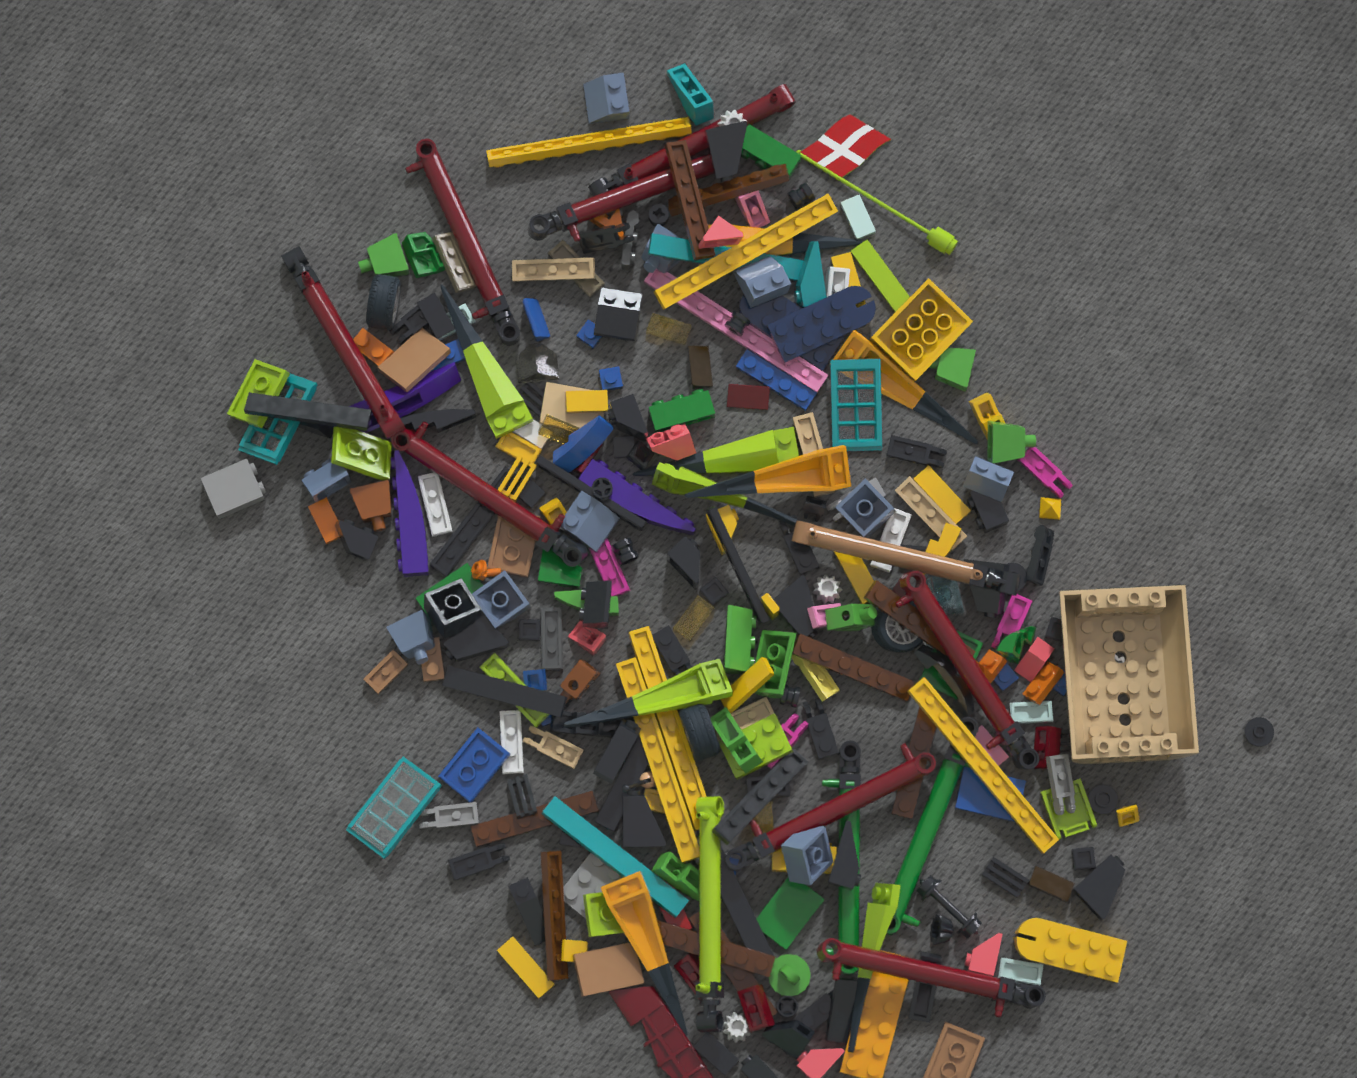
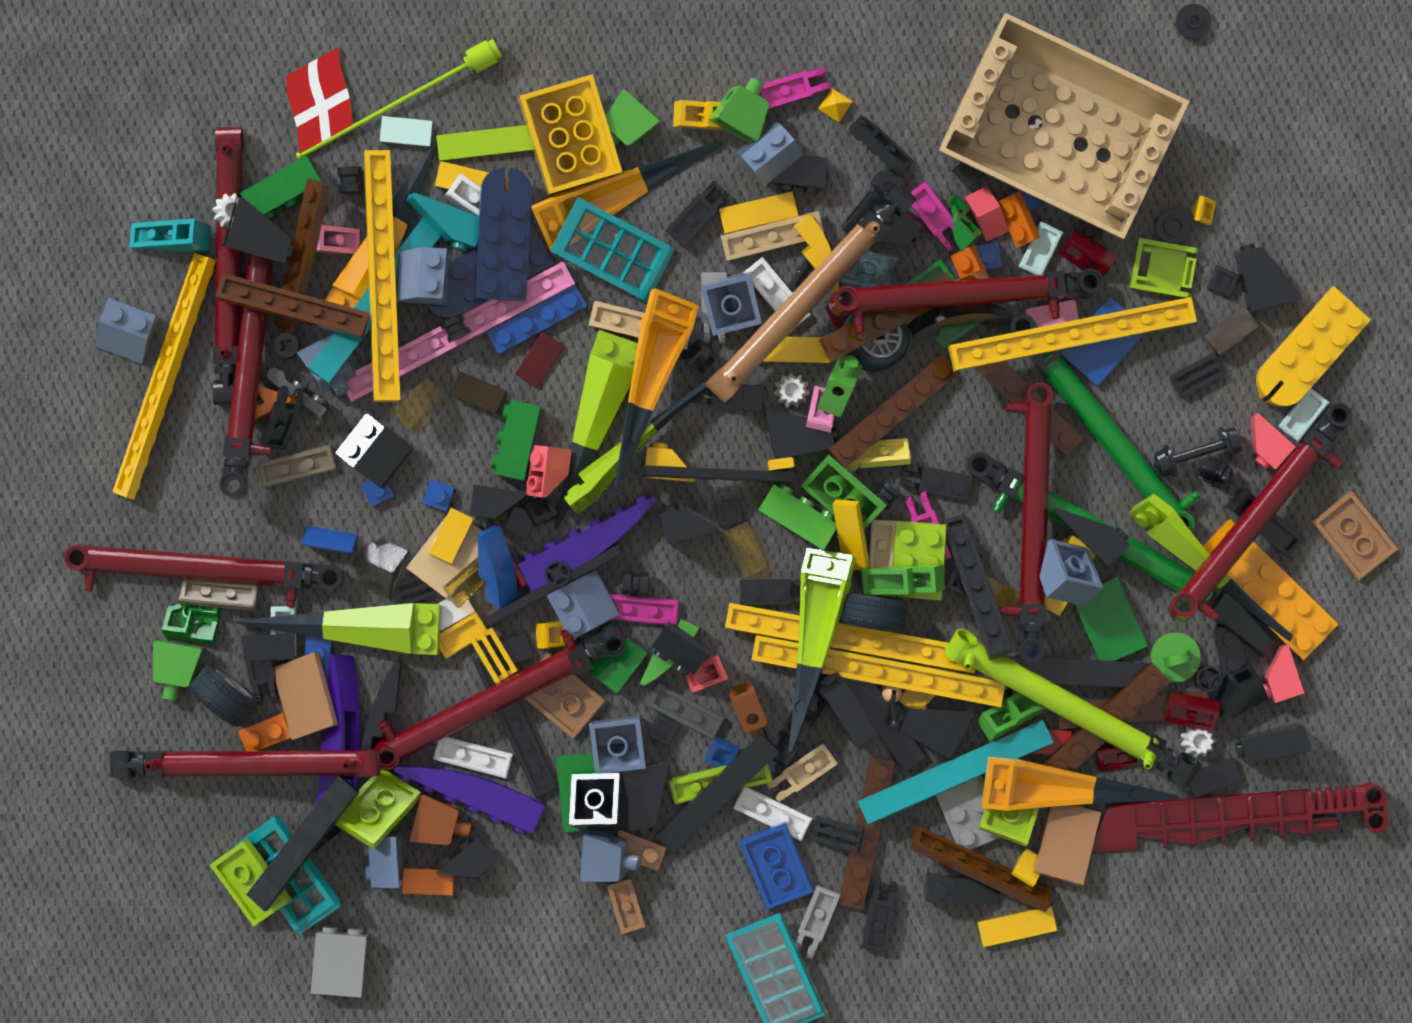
camera: 55 degrees left, 10 degrees up
orange plate [471,560,501,581] -> none
tan plate [512,258,595,282] -> none
coral slope [698,216,744,249] -> none
light grey hinge [1046,754,1076,815] -> none

